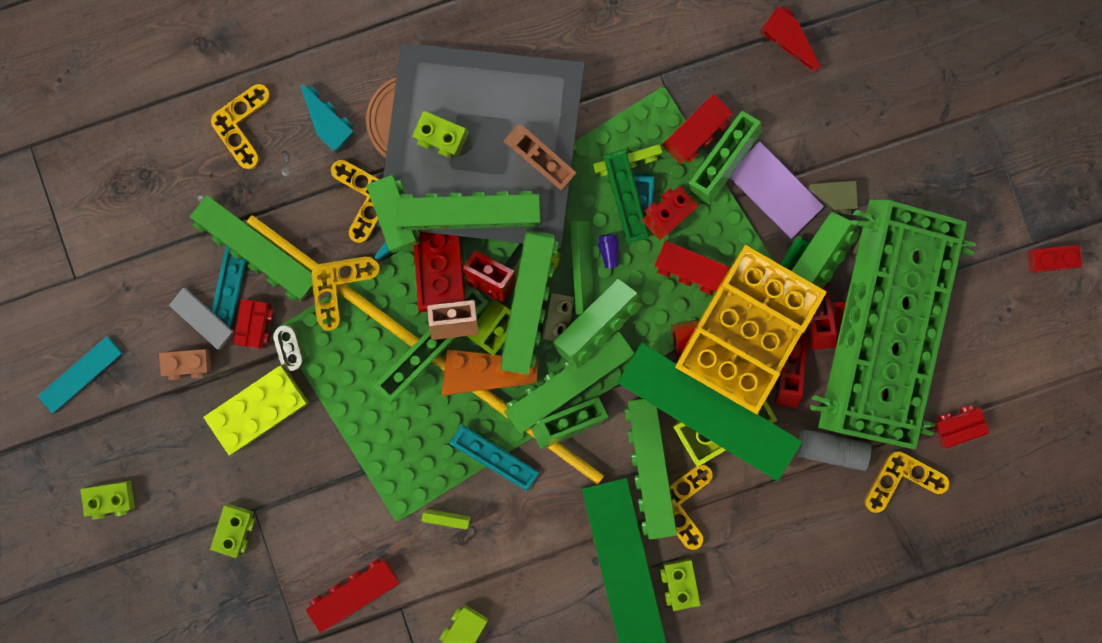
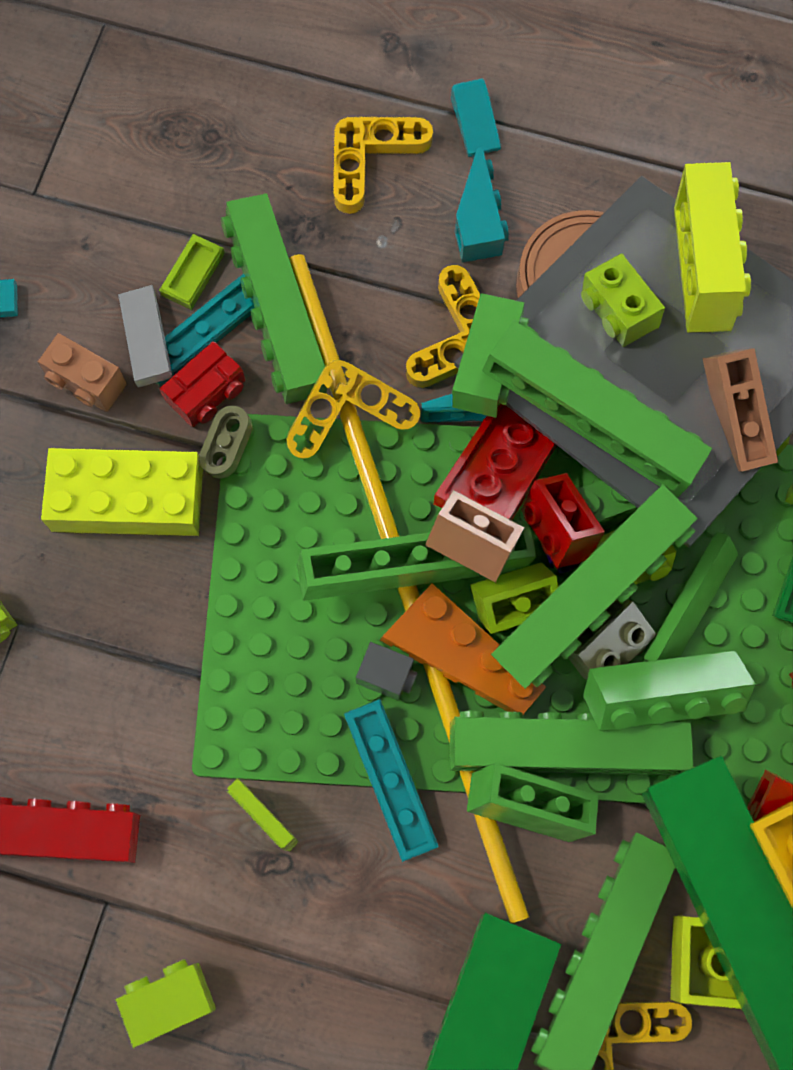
camera: 30 degrees right, 15 degrees down
dark purple cone [597,234,620,268] -> none
none -> lime tile [159,234,225,310]
none -> dark grey brick [356,642,418,701]
none -> teal slope [451,79,501,157]
none -> neon yellow brick [674,162,751,333]

